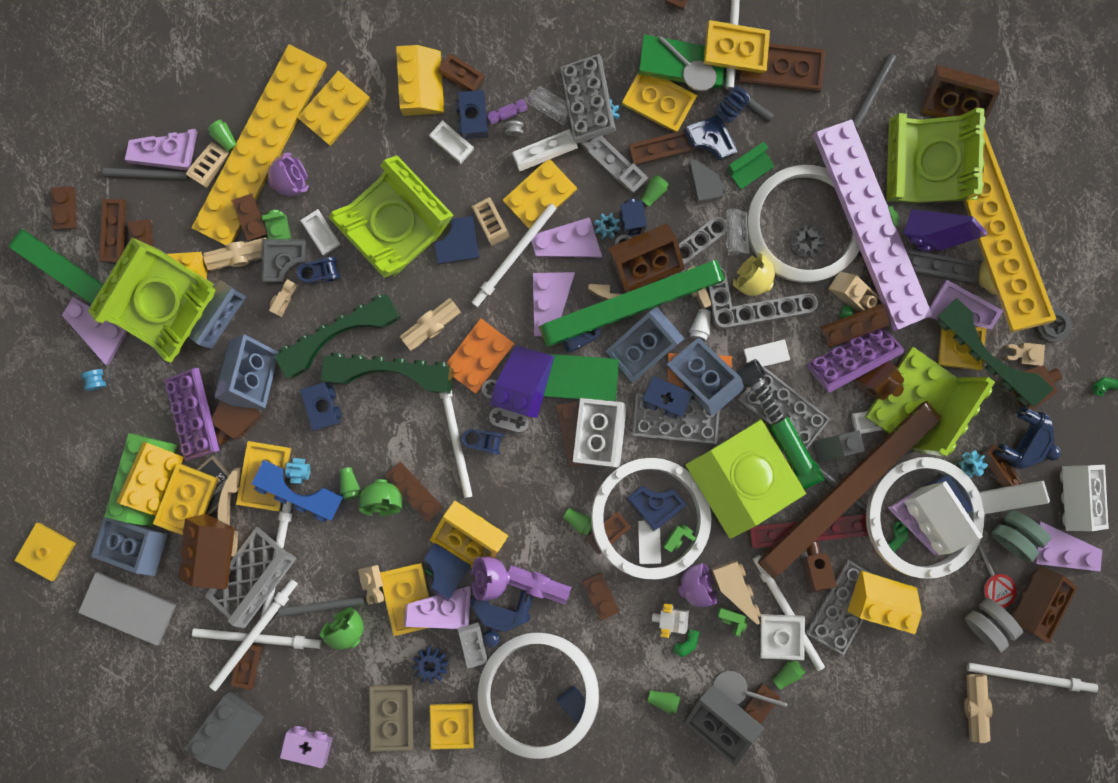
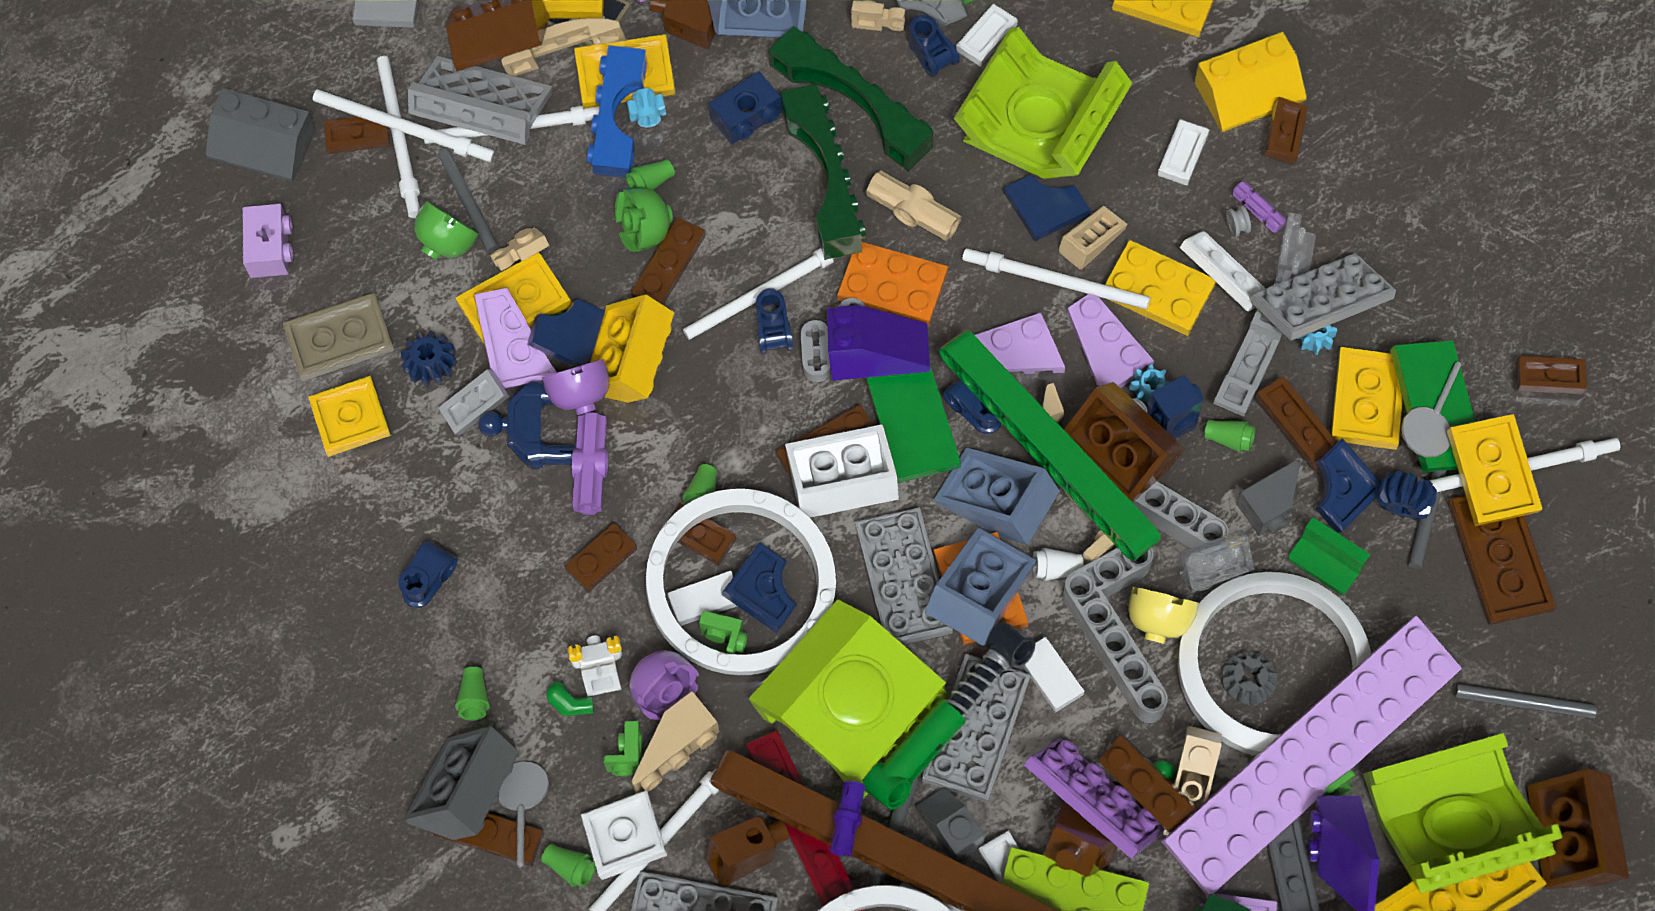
camera: 75 degrees right, 20 degrees down
dark blue brick [455,90,488,139] -> none
white piece [478,633,599,759] -> none
dark blue brick [642,376,693,420] -> none
none -> dark purple pin [829,781,866,856]

